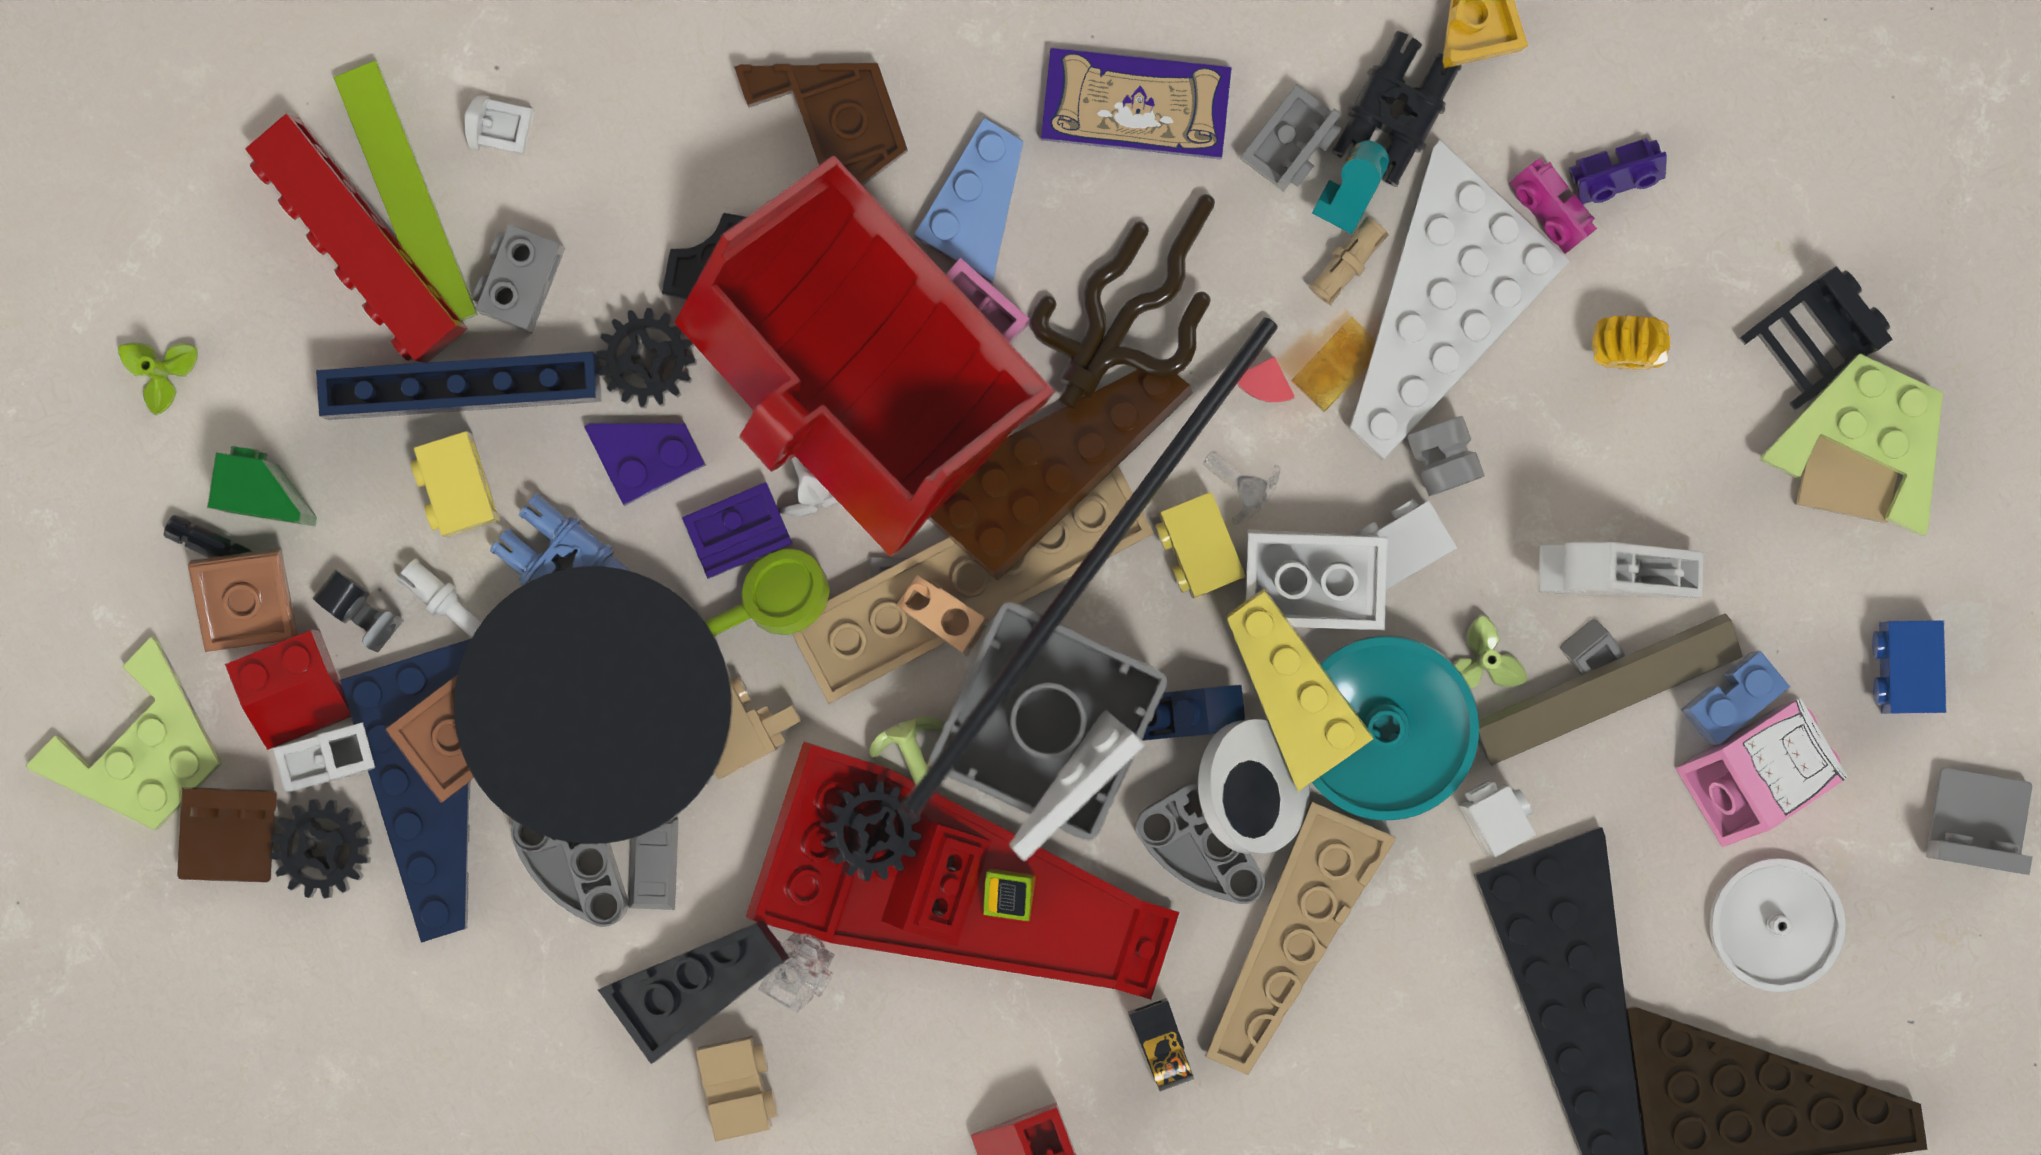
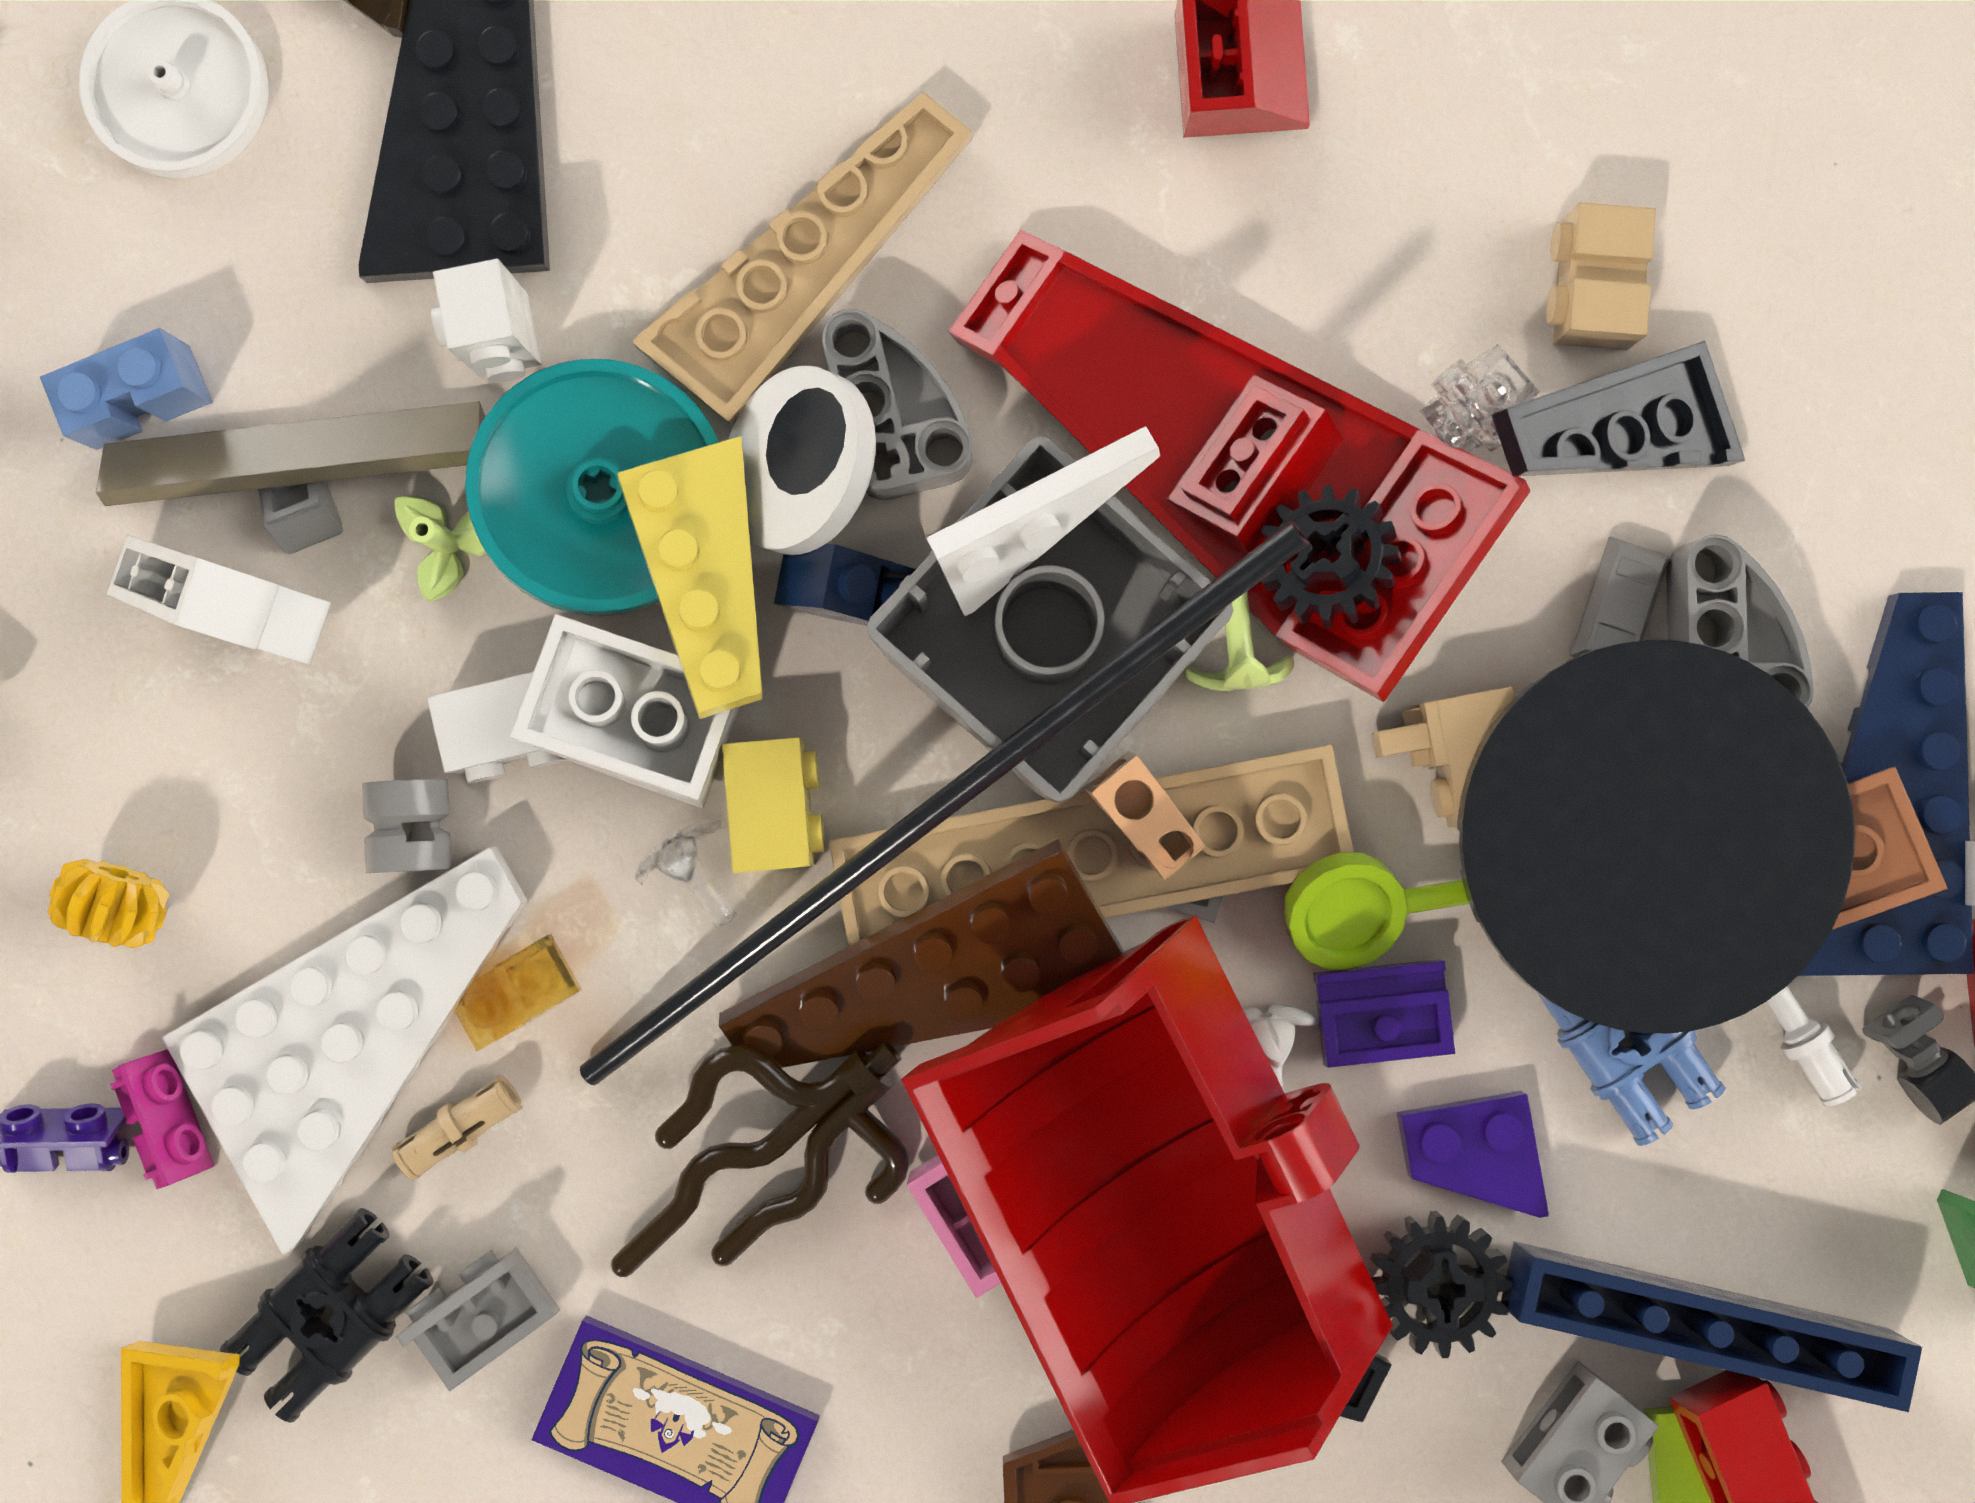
camera: 160 degrees left, 0 degrees up
light yellow brick [410,431,500,538] -> none
light blue wing [914,118,1023,283] -> none
slope [984,869,1036,921] -> none
black leg [1128,998,1194,1092] -> none
coral tile [1237,356,1295,403] -> none
teal leg [1312,141,1389,234] -> none
slope [1675,698,1848,847] -> none

